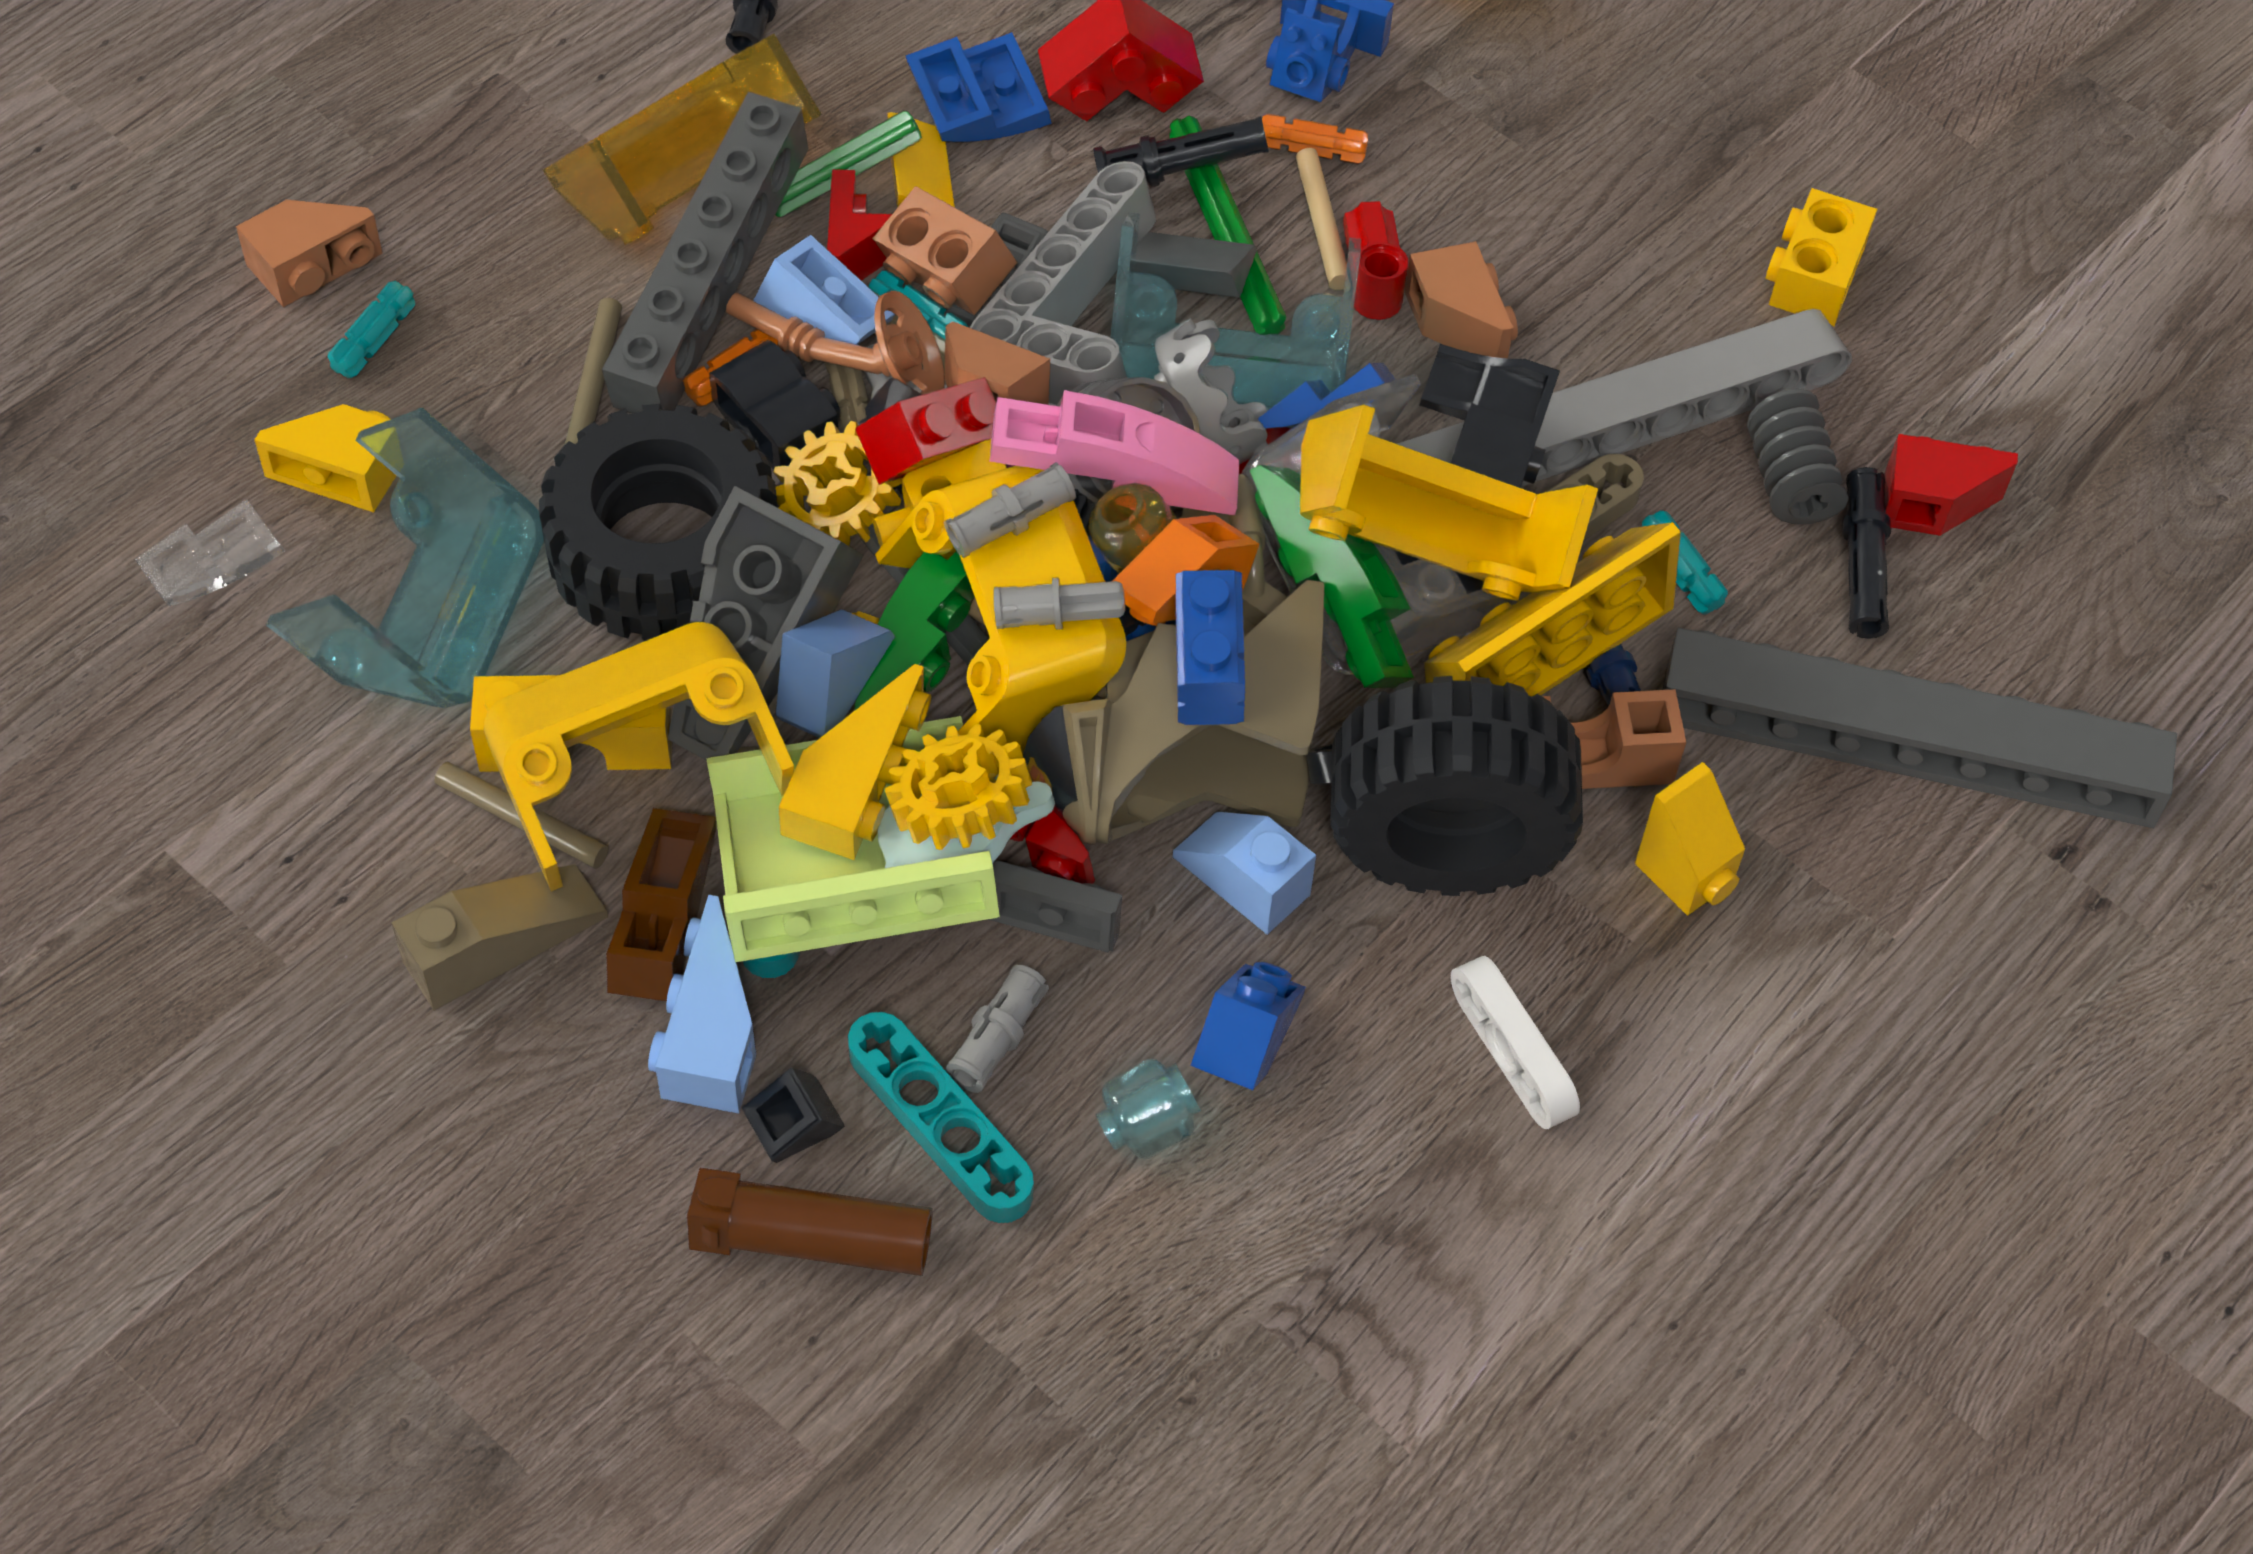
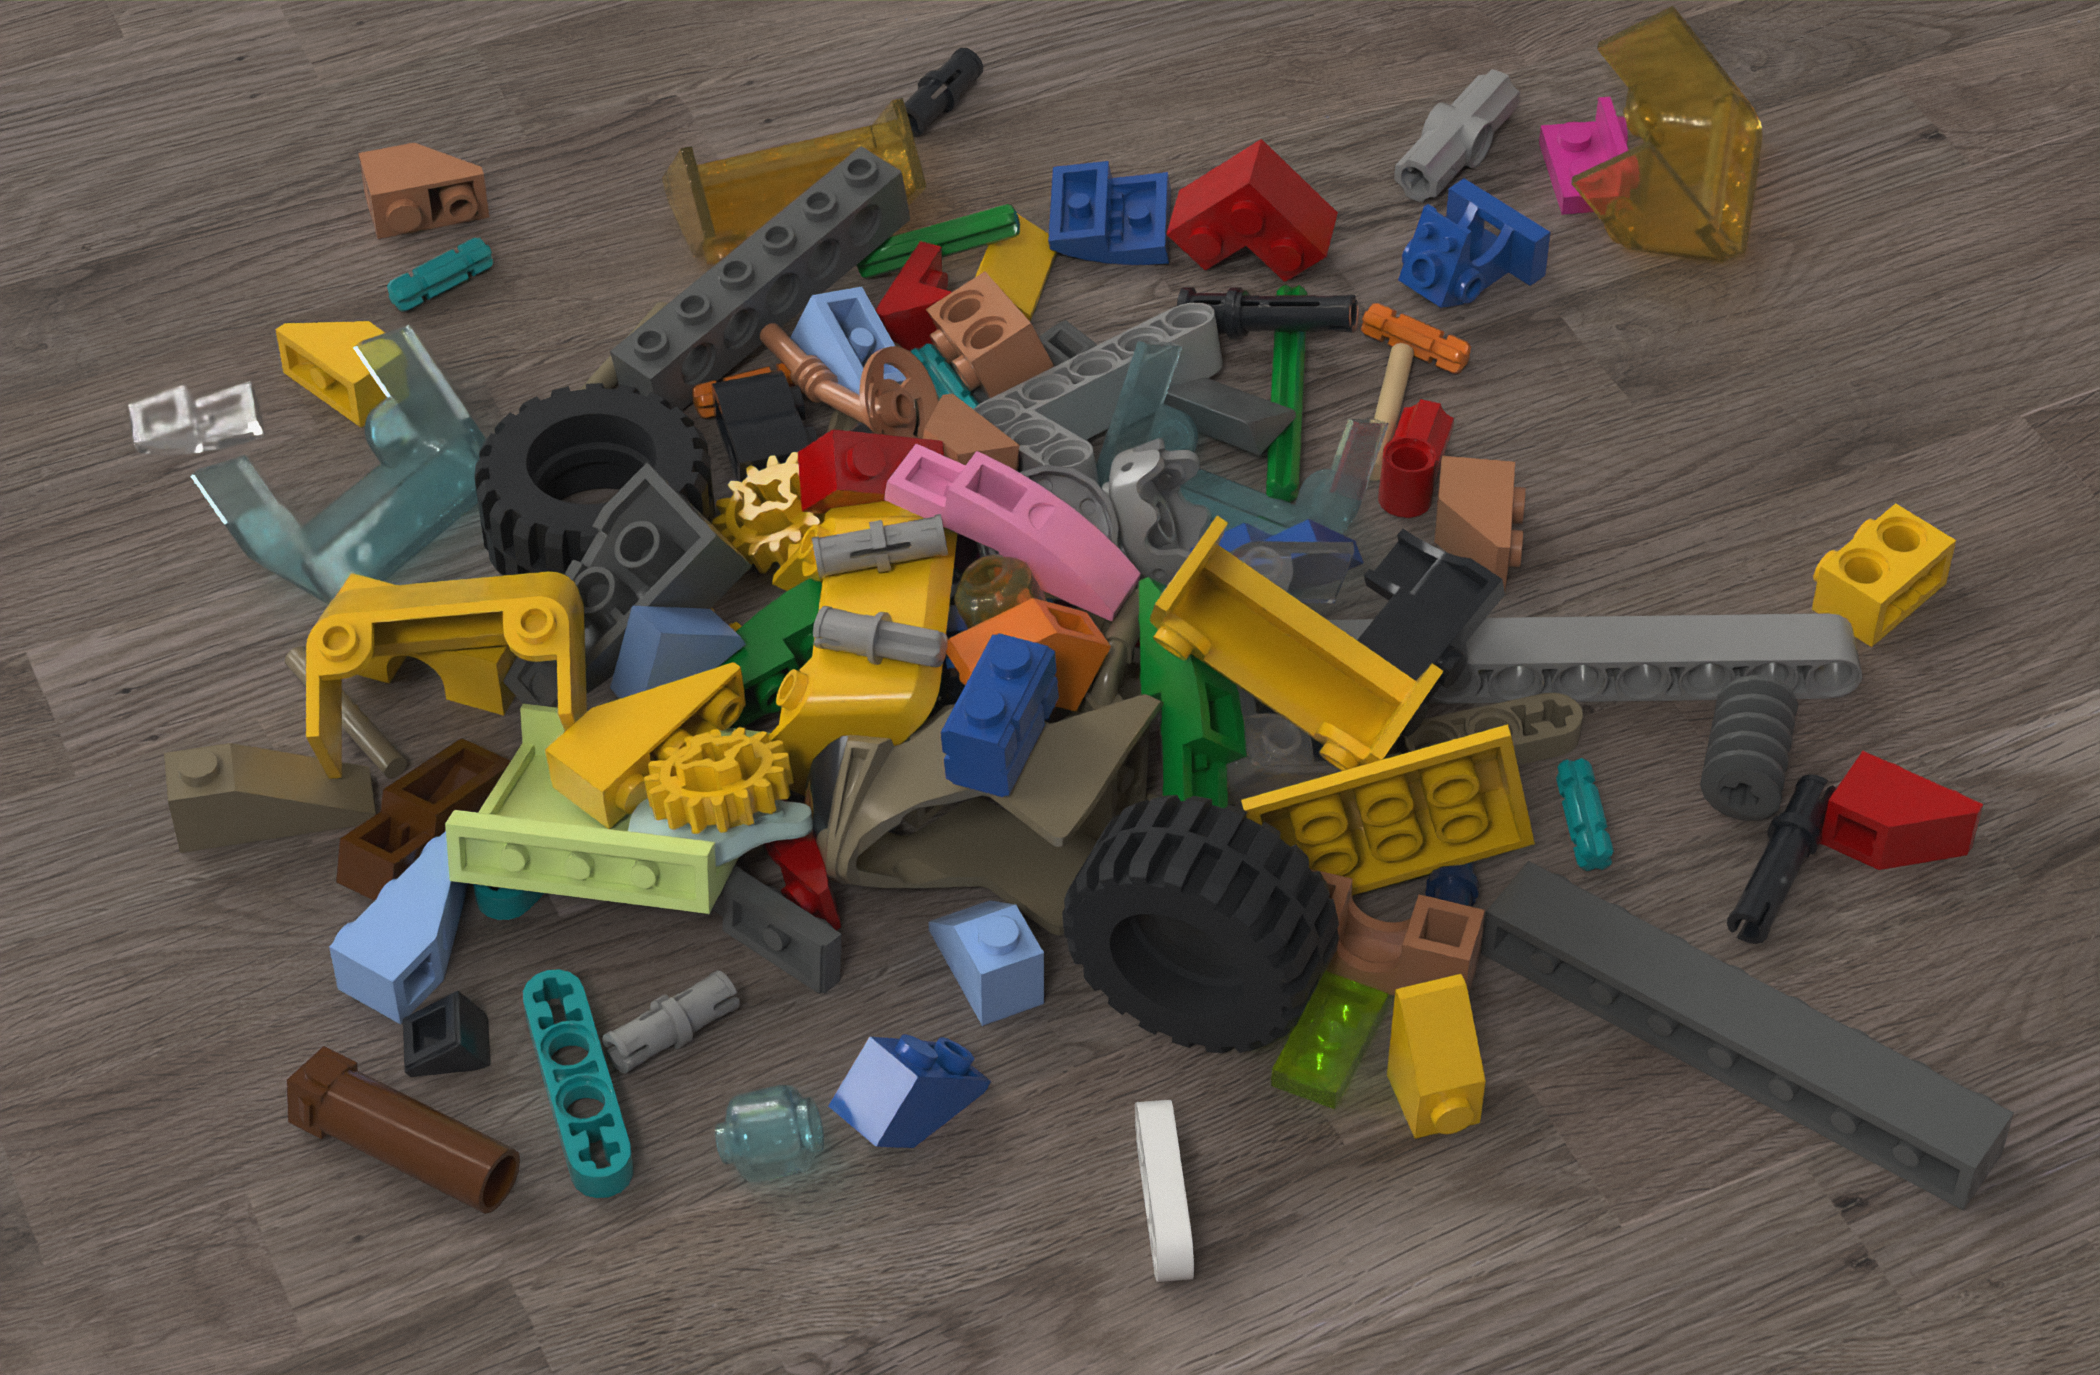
camera: 25 degrees right, 10 degrees down
none -> clear neon green plate [1271,971,1389,1109]

